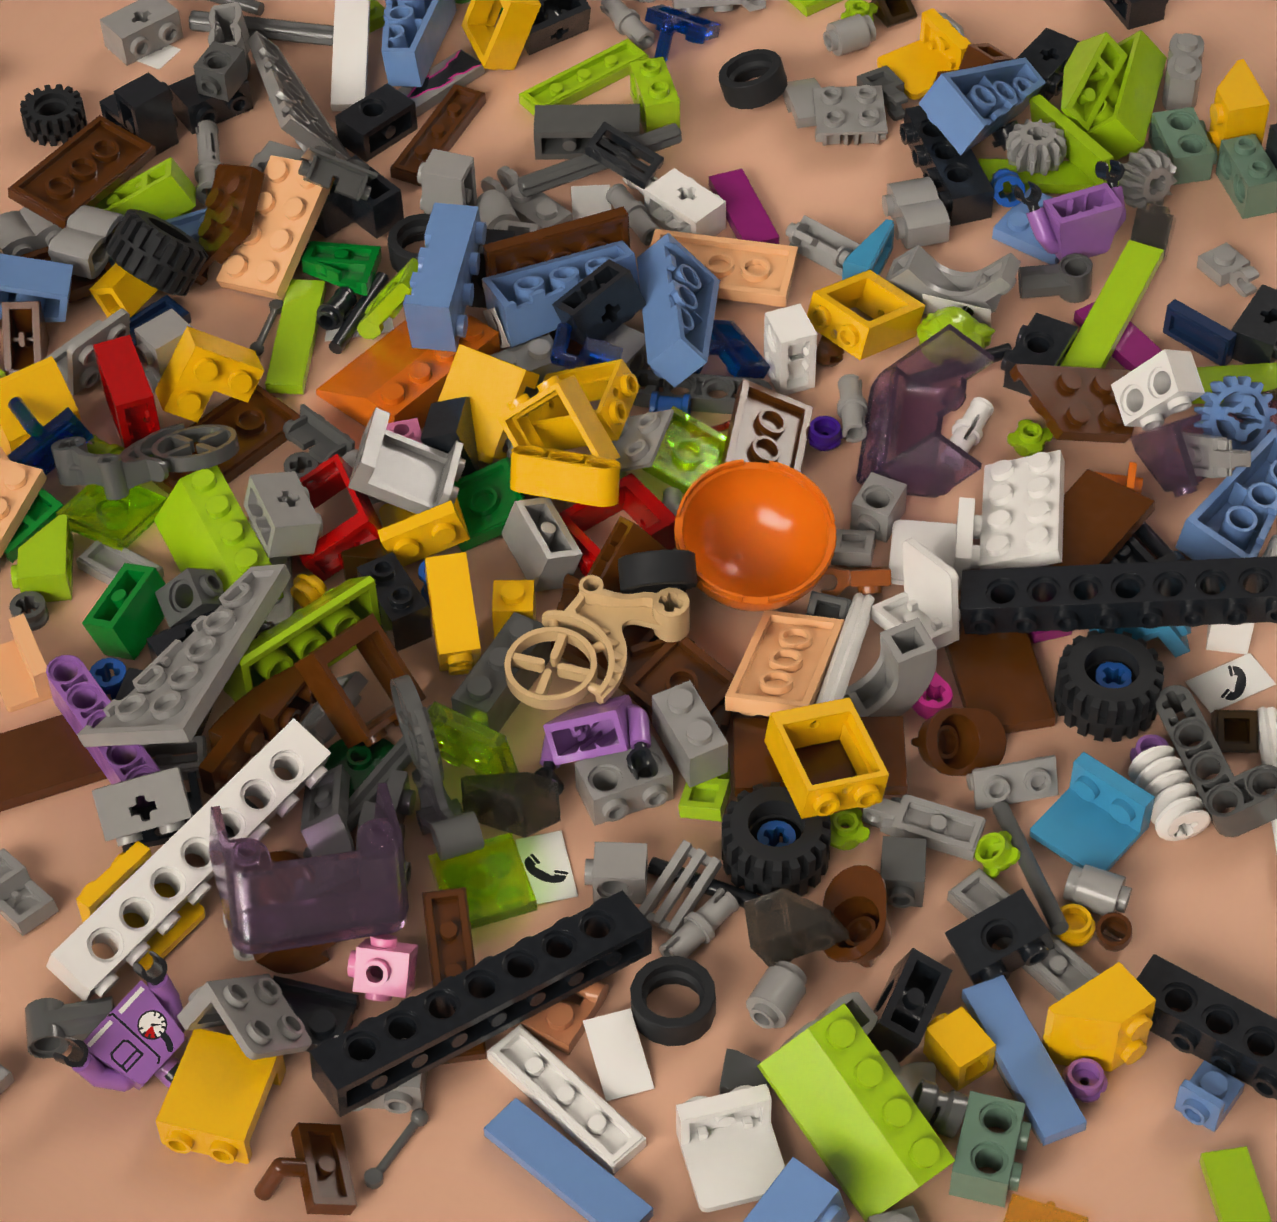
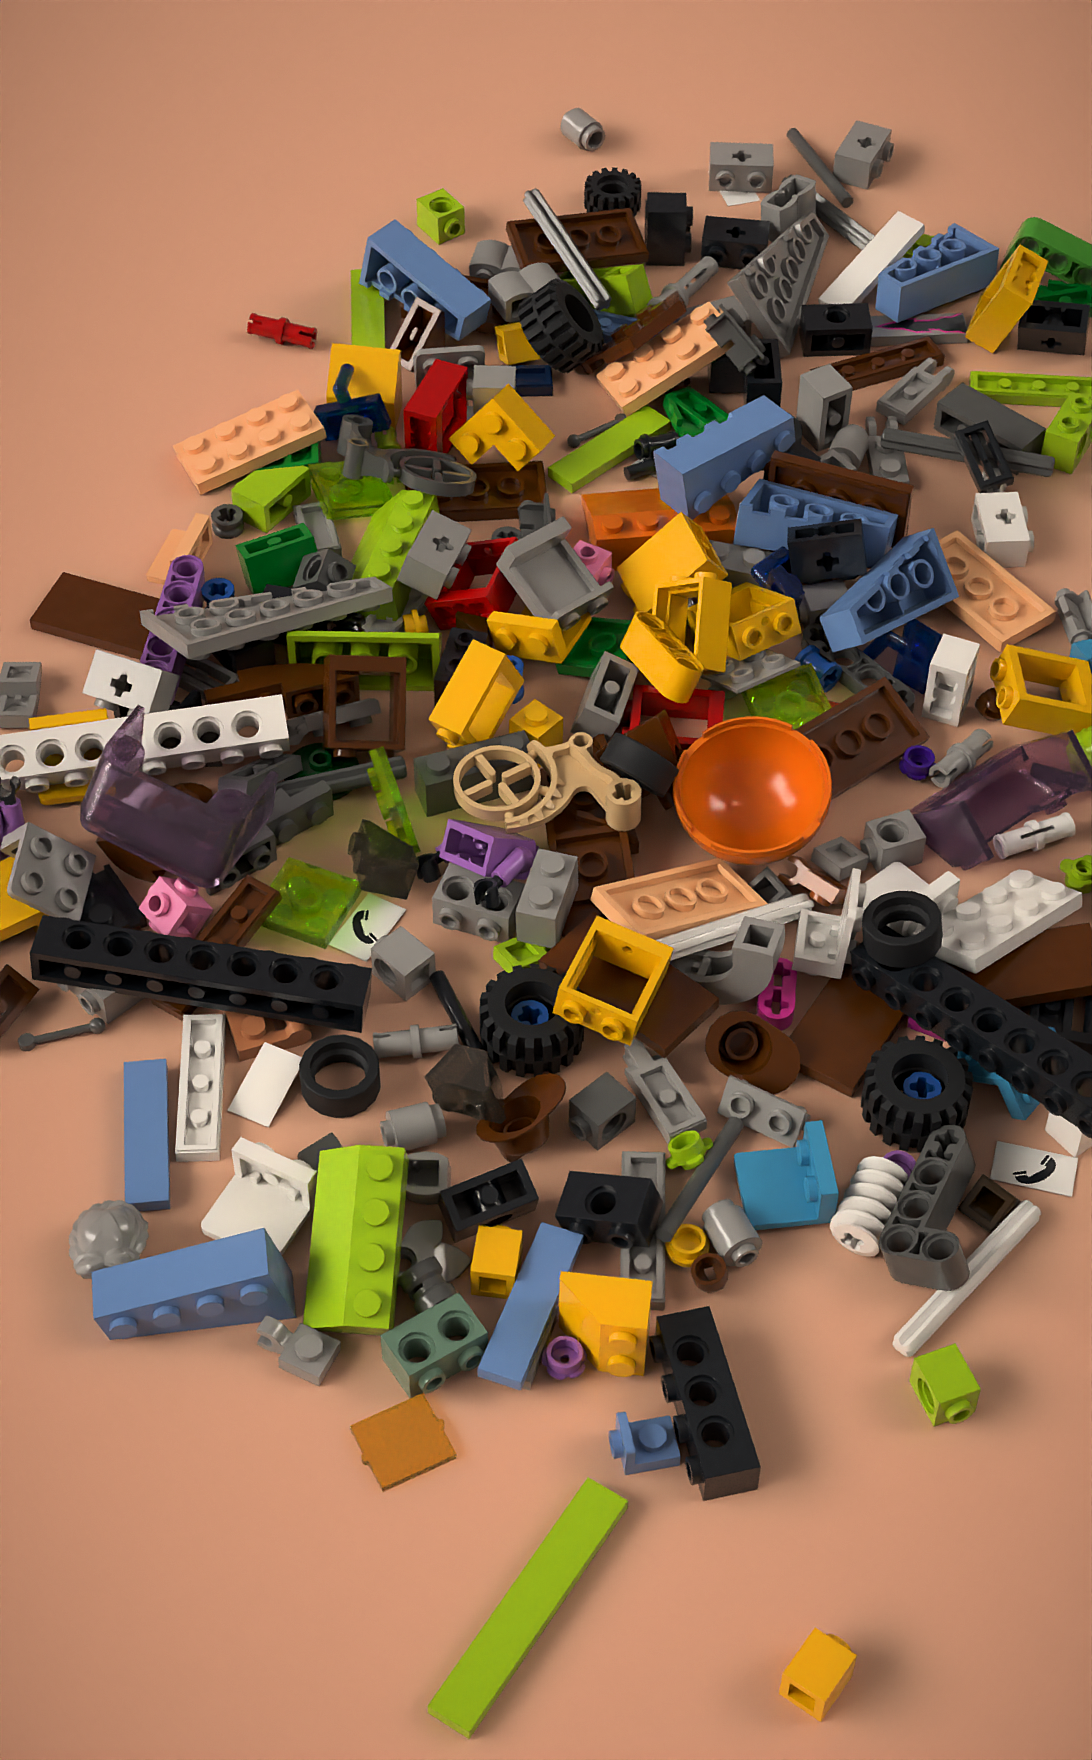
camera: 40 degrees right, 0 degrees up
dark grey brick [193,41,248,102] -> none
dark grey piece [390,674,484,861] -> none
black slope [421,396,480,477] -> none
white sticker [571,184,611,220] -> none
light grey pin [606,184,661,245] -> none
light grey tile [639,840,722,936] -> none
magenta tile [709,168,780,244] -> none
lime plate [829,808,870,850] -> none
none -> axle [523,188,612,311]
none -> black tyre [862,891,943,968]
none -> light grey hinge [876,358,955,425]

